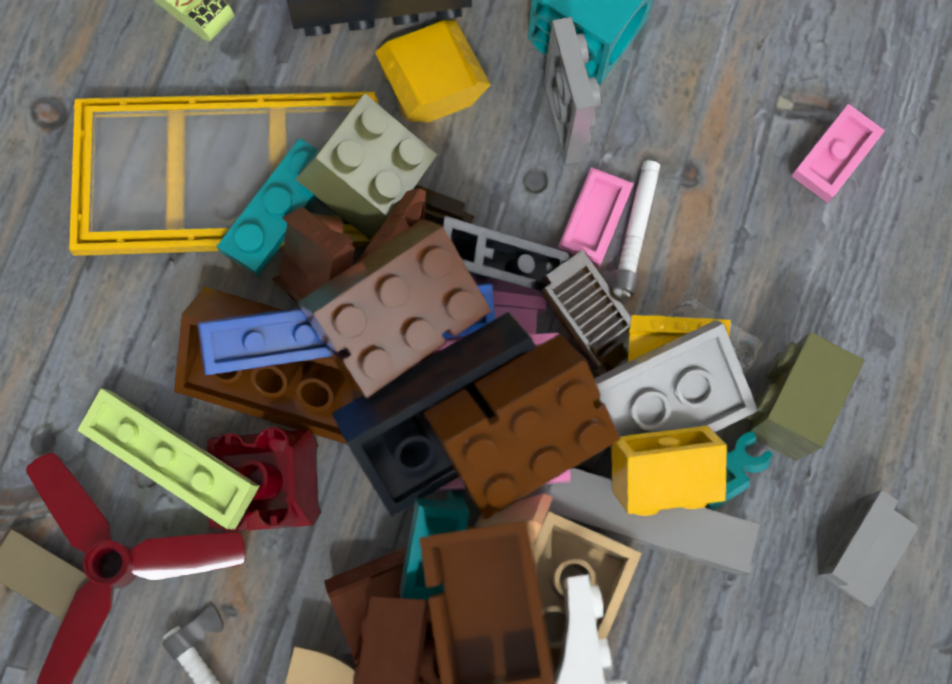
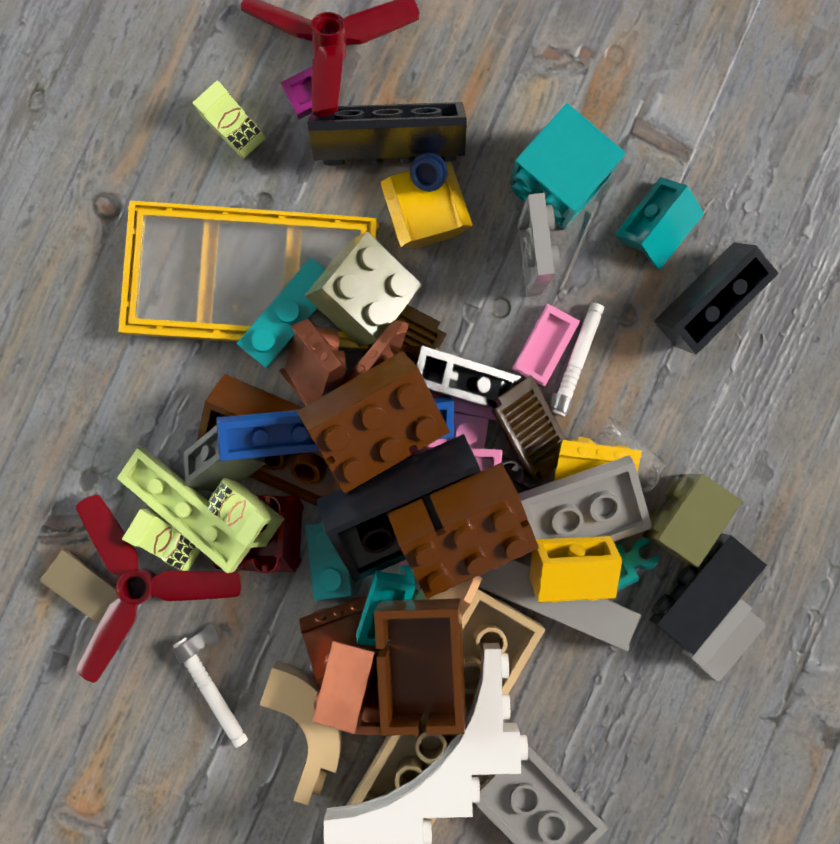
camera: 10 degrees right, 10 degrees up
bright pink plate [792,104,885,203] -> none
none -> yellowish green leg [122,508,201,571]
none -> dark grey panel [184,425,265,492]
none -> yellowish green leg [206,478,284,548]
none -> teal plate [305,522,353,601]
none -> dark blue plate [410,152,448,192]
none -> teal panel [615,177,704,269]
none -> black brick [649,533,767,655]
none -> black brick [654,242,779,355]

